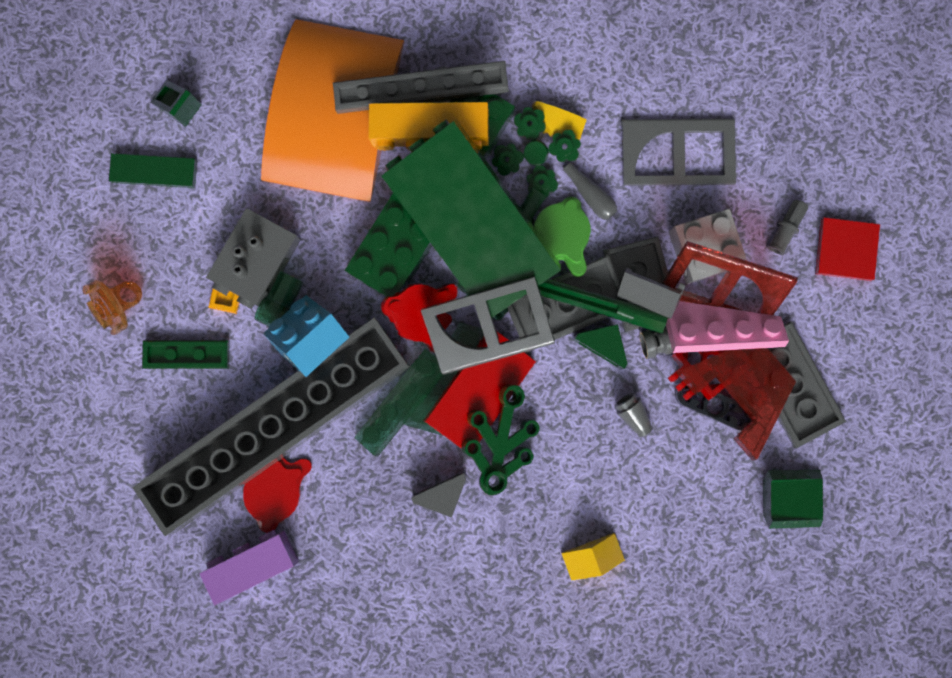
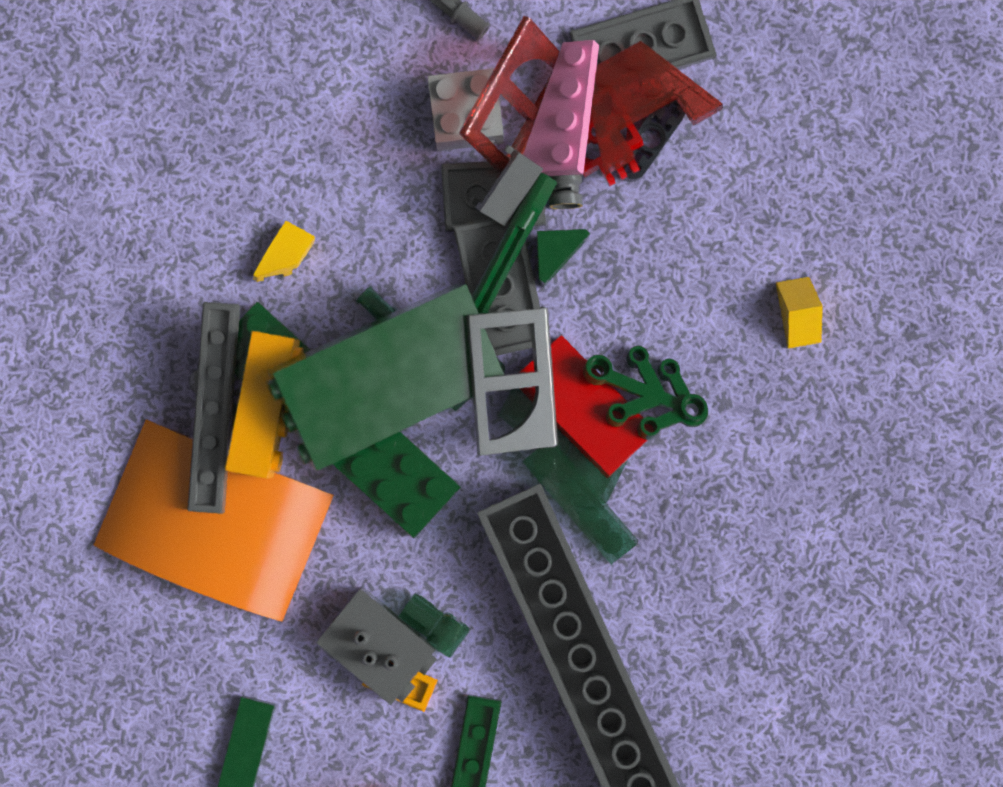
camera: 85 degrees left, 0 degrees up
slope [150,80,202,127] -> none
medium lavender brick [199,530,299,606] -> none
red tile [243,457,312,533] -> none
dark azure brick [263,295,349,377] -> none
red tile [381,284,458,353] -> none
dark grey slope [411,472,467,518] -> none
dark green plant [492,107,581,198] -> none
bright green tile [534,197,591,277] -> none
dark grey piece [563,163,617,220] -> none
dark grey cone [615,393,653,437] -> none
dark grey window [621,118,736,186] -> none
dark green slope [763,469,823,529] -> none

